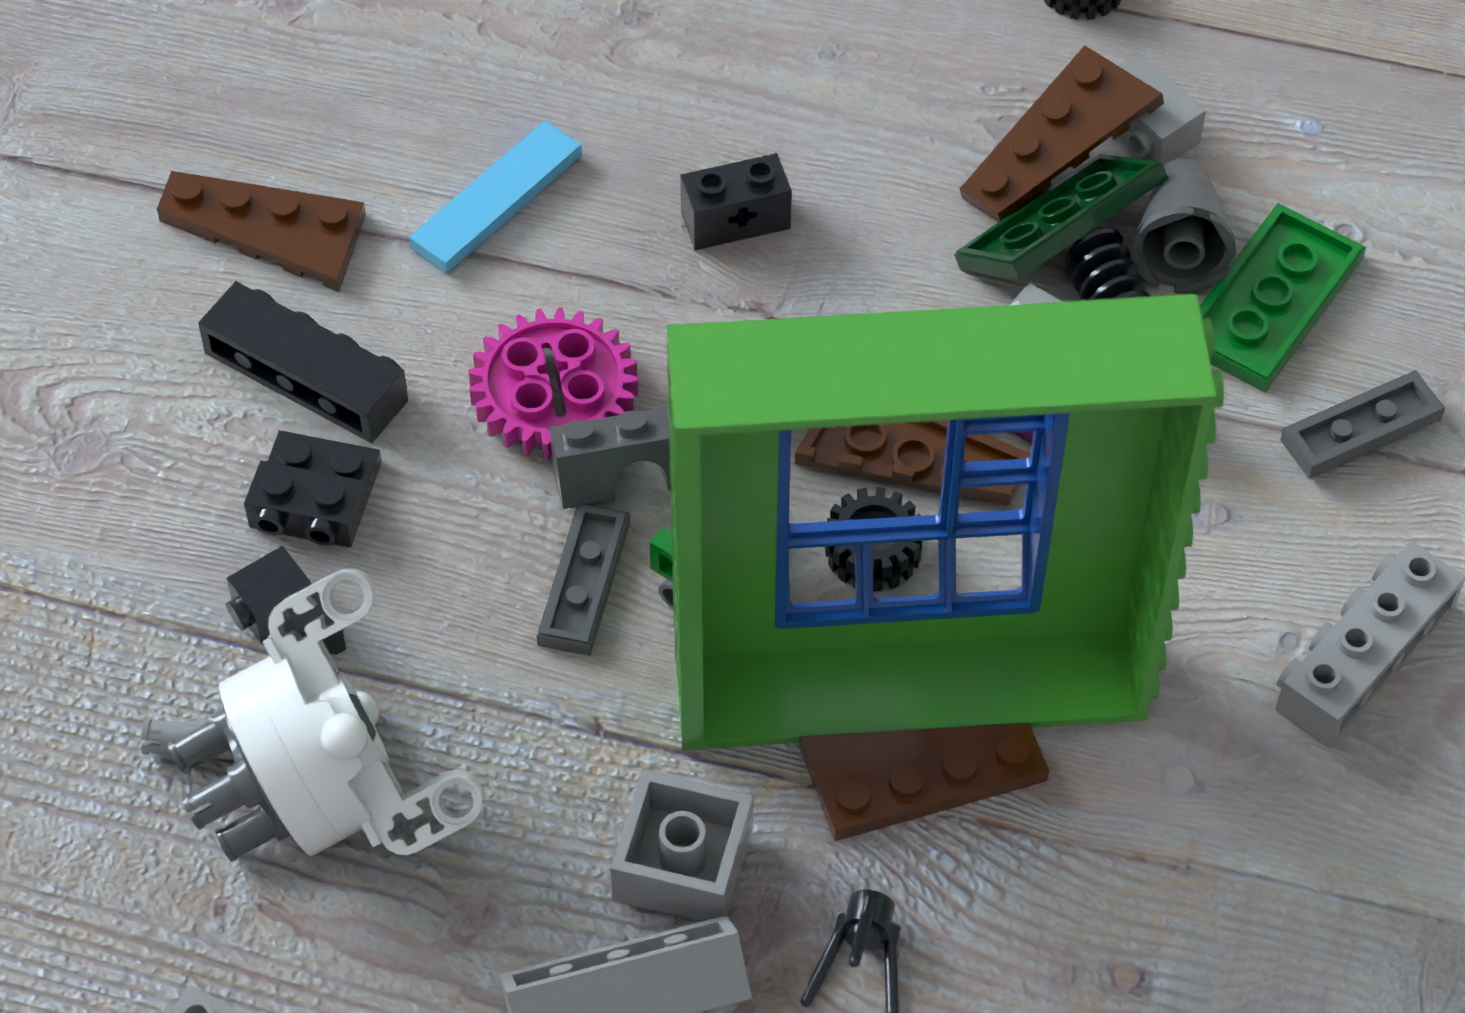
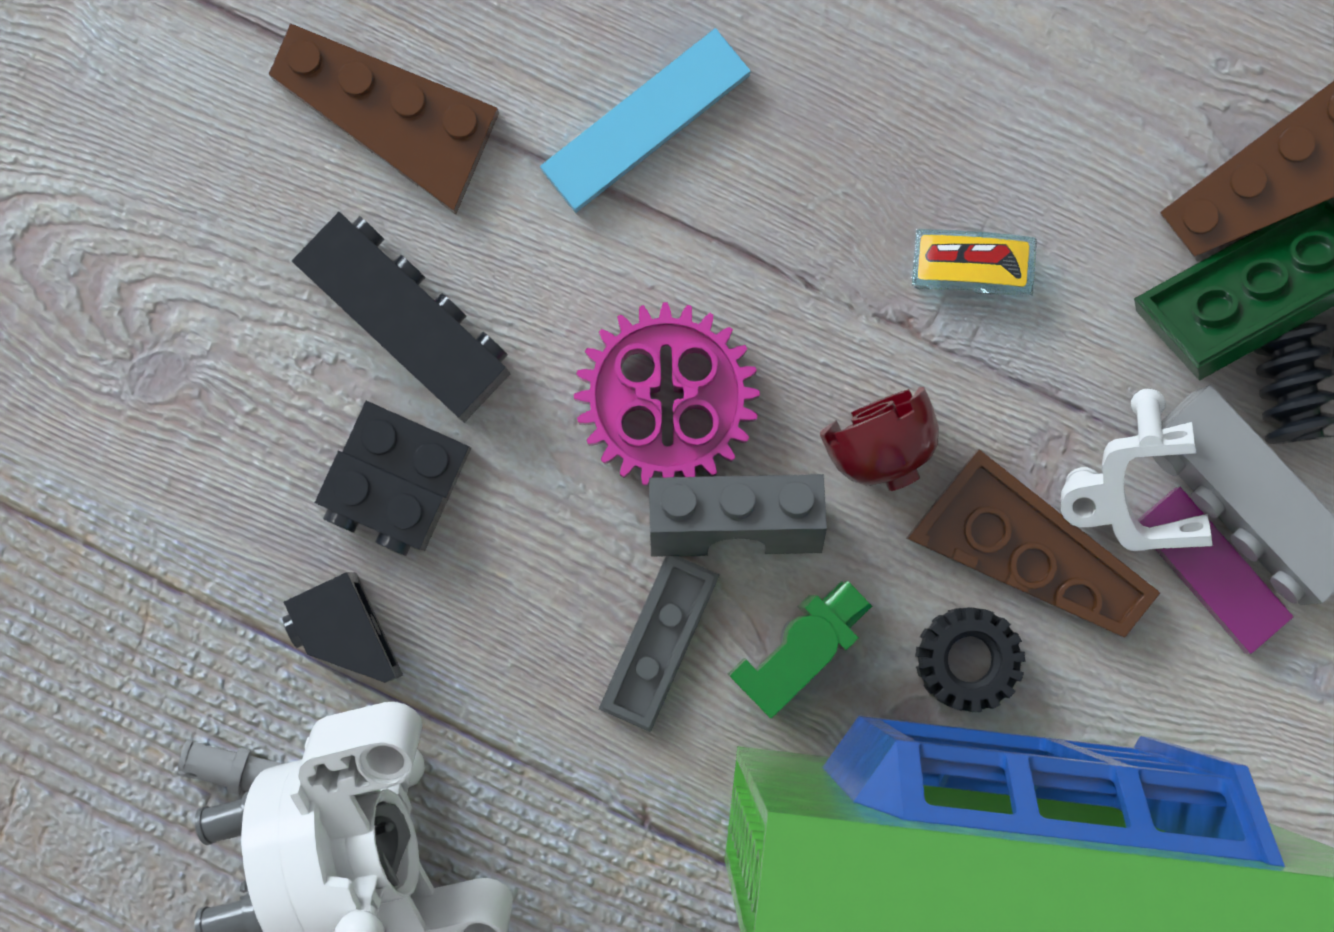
camera: 10 degrees right, 30 degrees up
black brick [680,153,792,250] -> none
none -> slope [912,229,1037,296]

